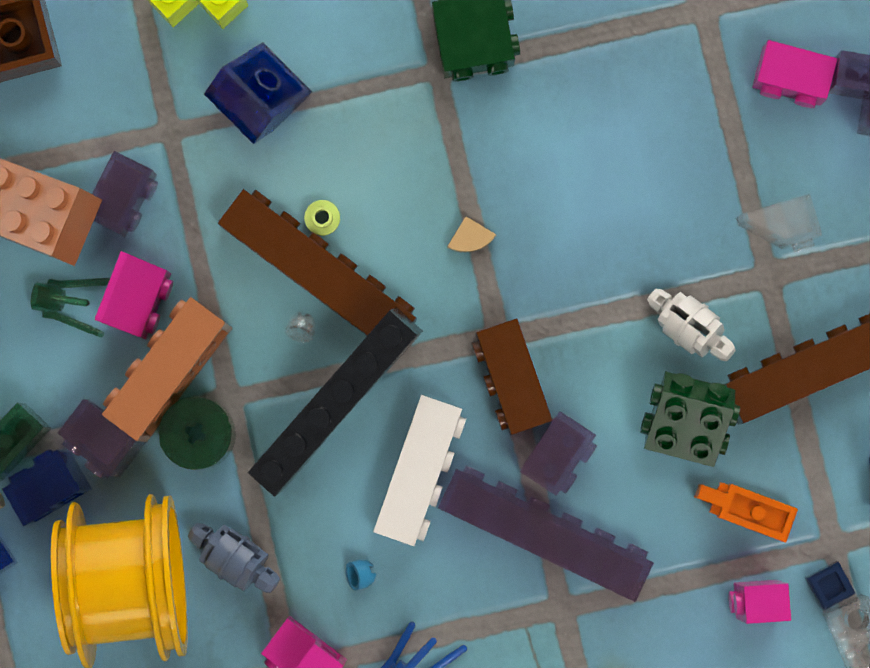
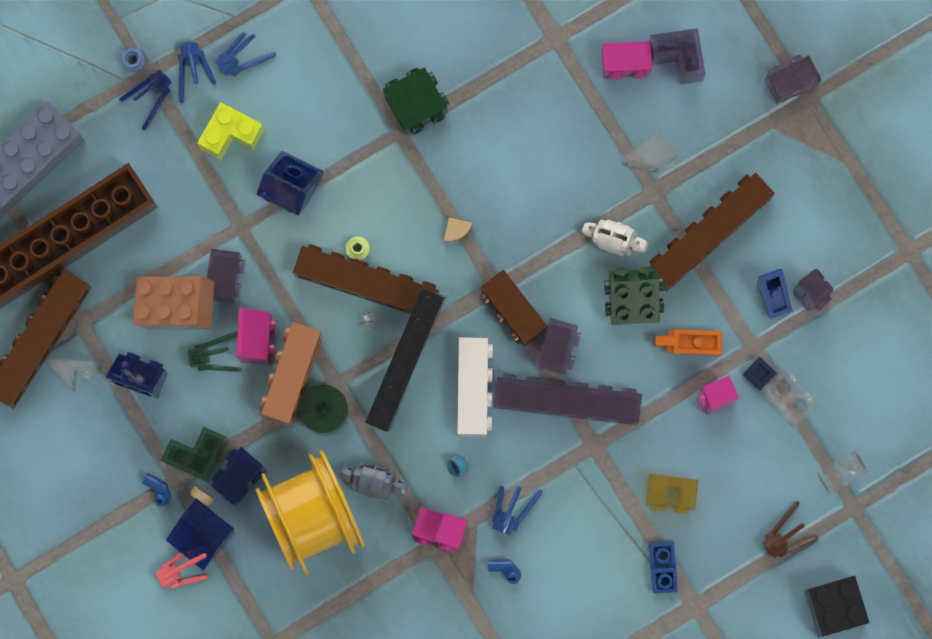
camera: 20 degrees left, 5 degrees down
clear purple brick [58,398,146,478] -> none

